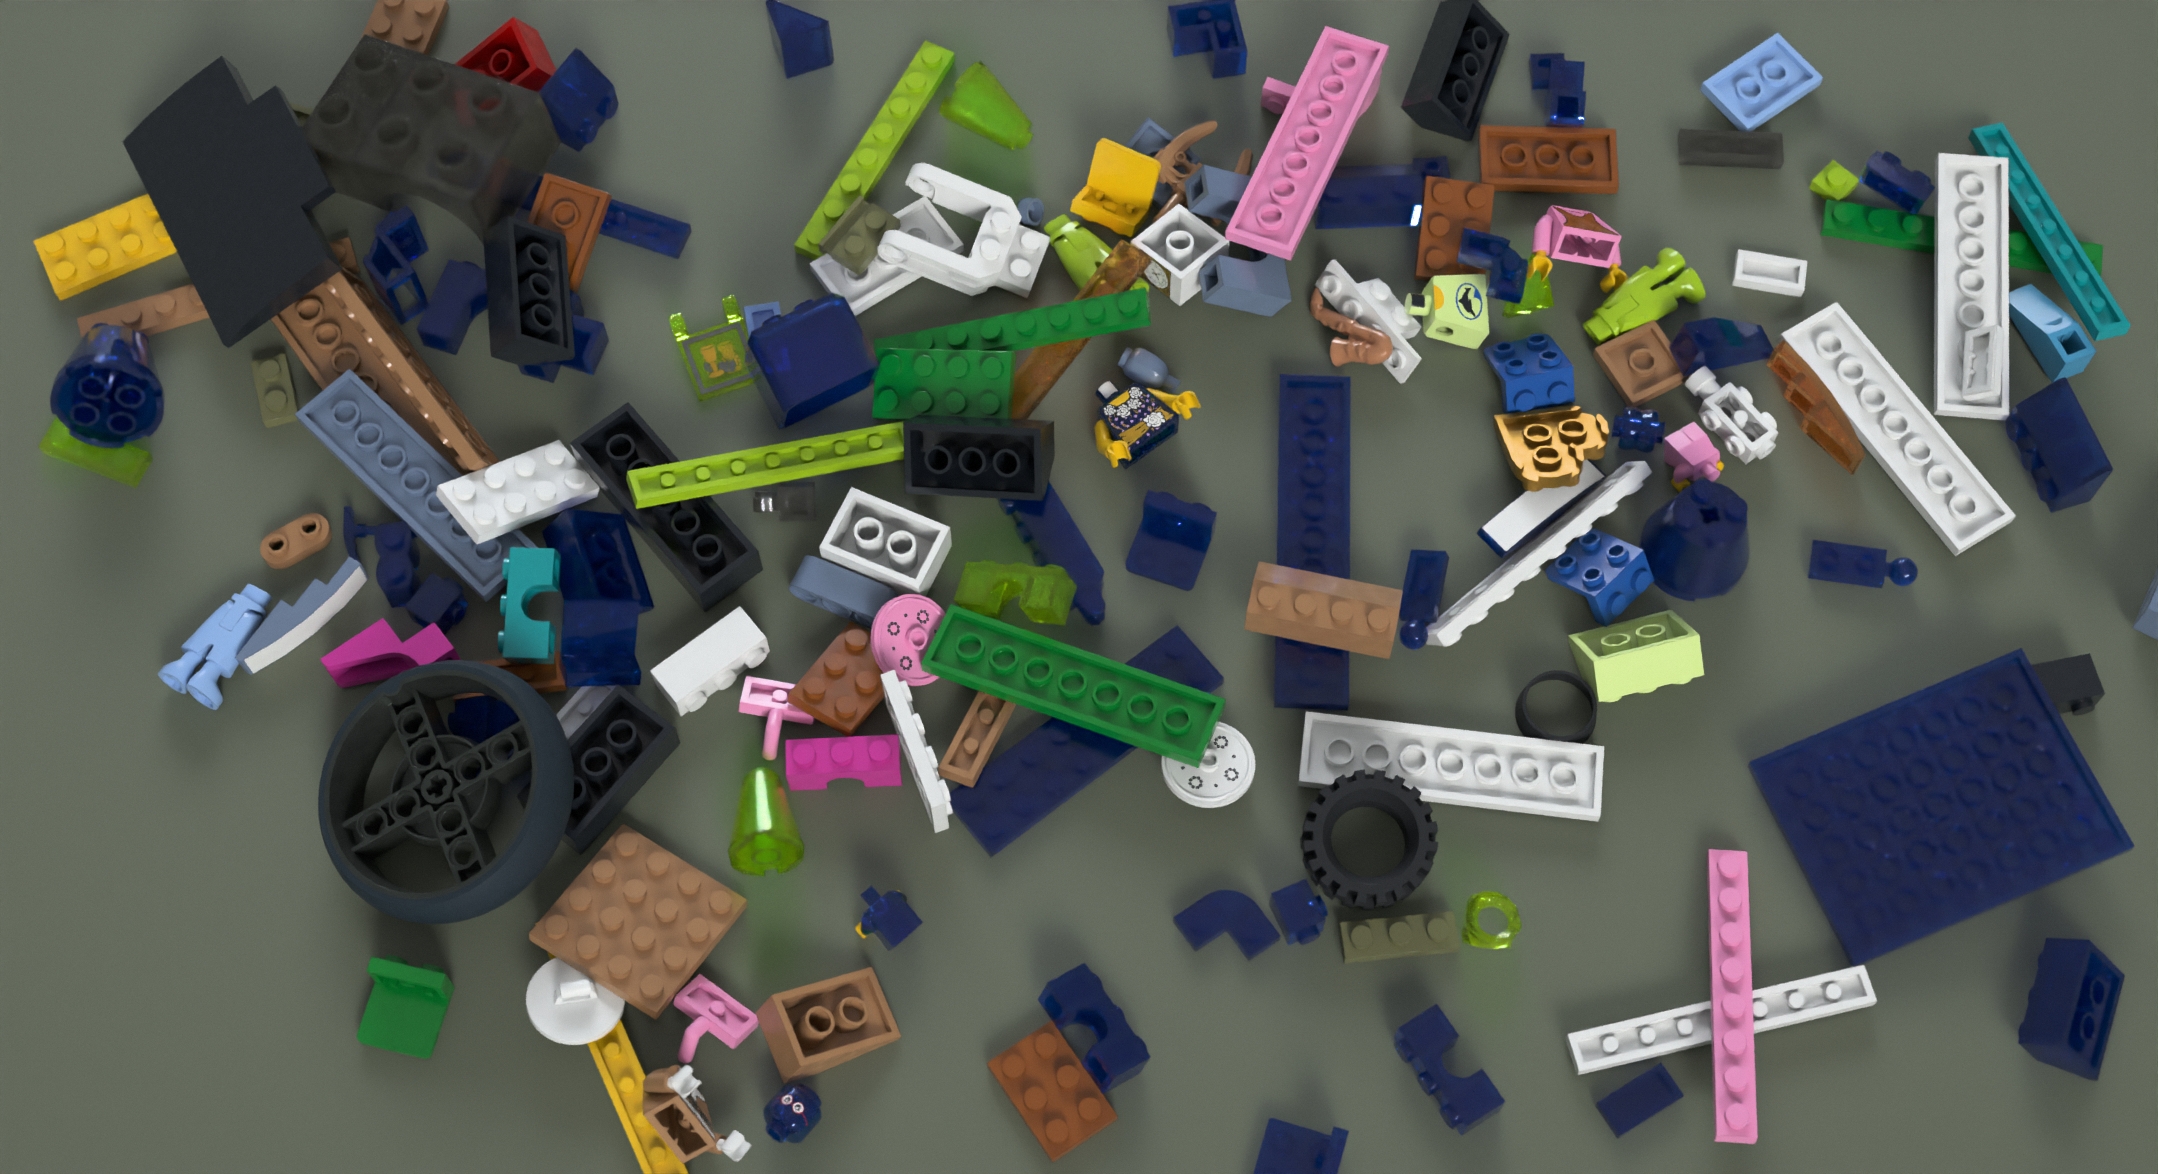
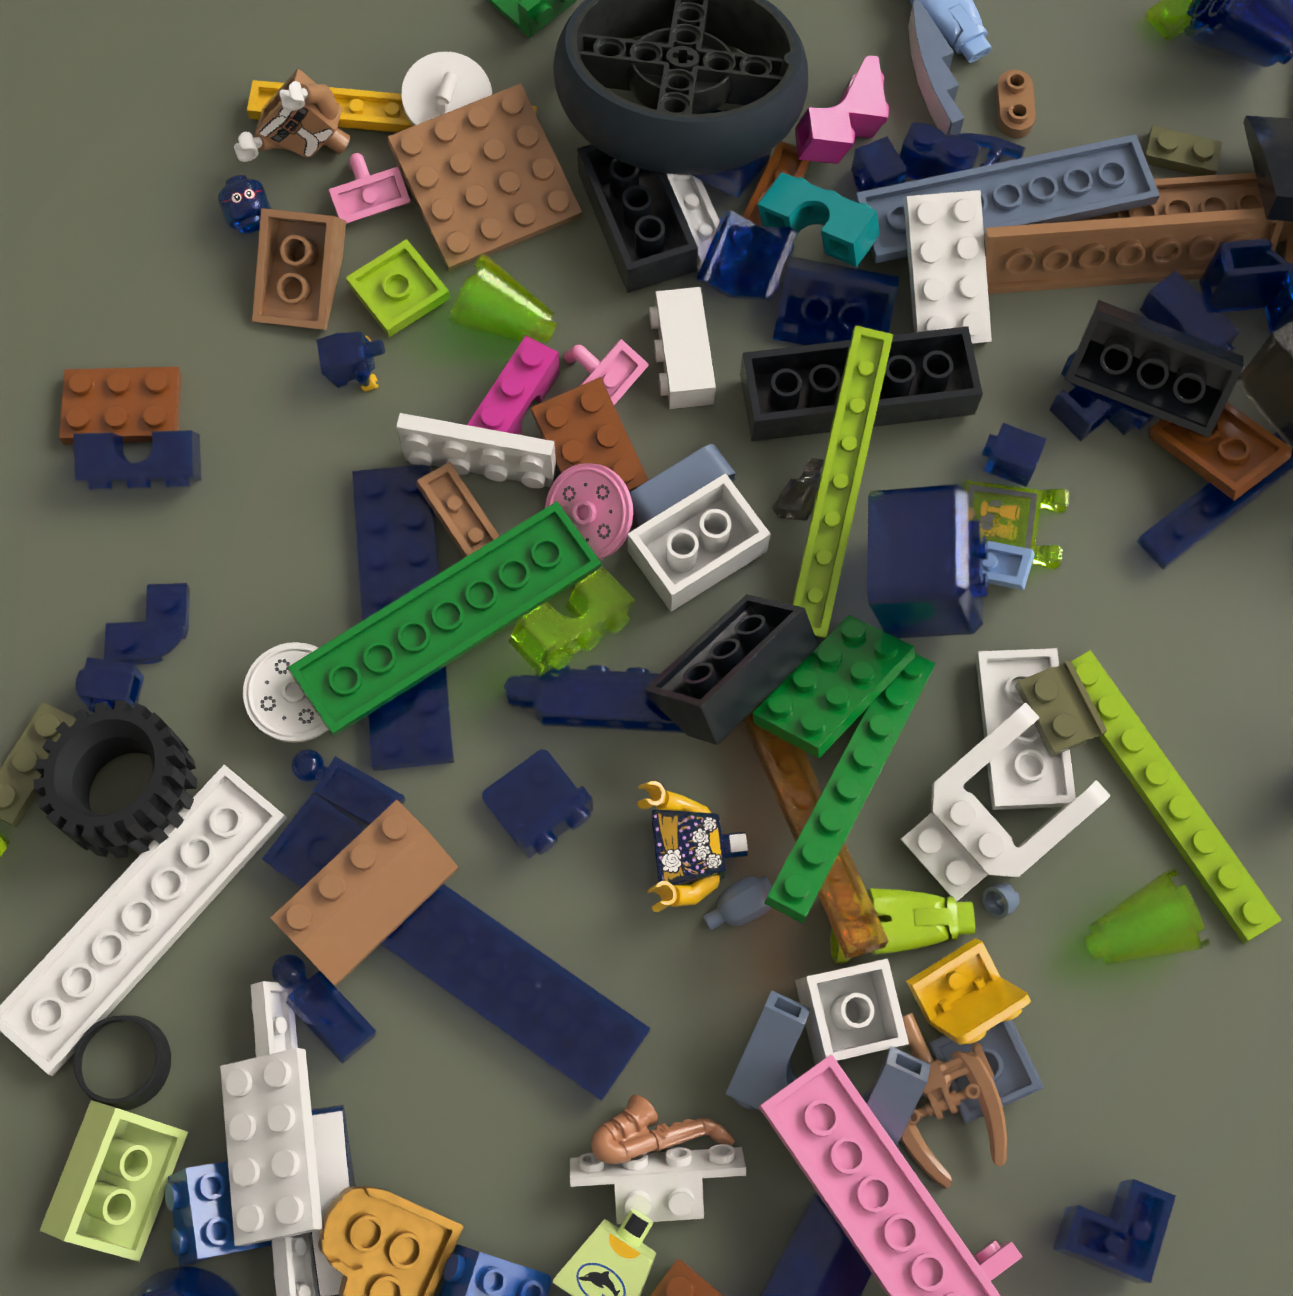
camera: 120 degrees right, 5 degrees up
none -> white plate [220,1048,323,1246]
none -> clear blue plate [292,749,406,825]
none -> lime plate [345,239,450,338]
none -> clear blue brick [982,423,1047,487]

